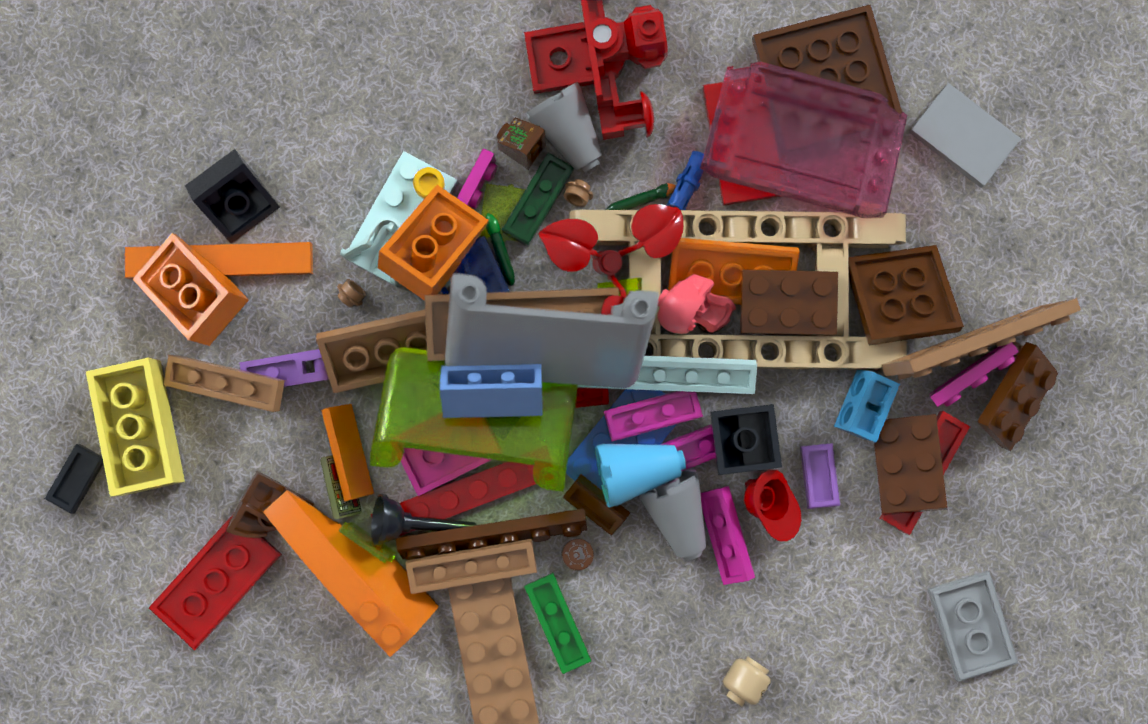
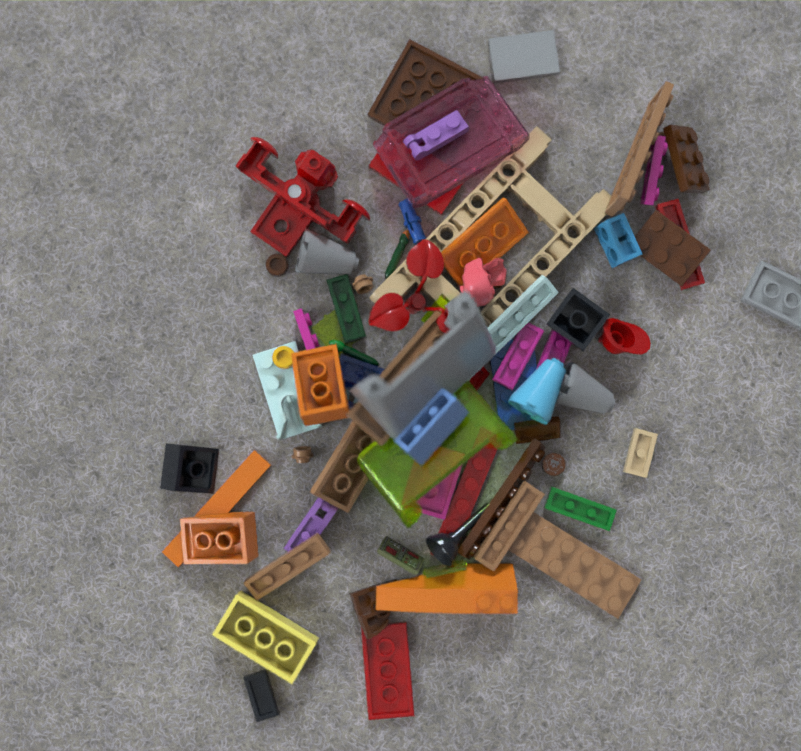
camera: 40 degrees left, 0 degrees up
orange tile [321,404,374,502] -> none
reddish brown slope [496,117,546,170] -> none
dark pink plate [700,486,755,585] -> none
tan head [723,656,771,706] -> none
reddish brown plate [740,270,838,335] -> none
medium lavender tile [800,443,840,509] -> none
reddish brown plate [848,245,964,346] -> none
none -> reddish brown tile [266,254,289,277]
none -> medium lavender plate [403,110,469,160]
none -> tan plate [623,428,658,478]

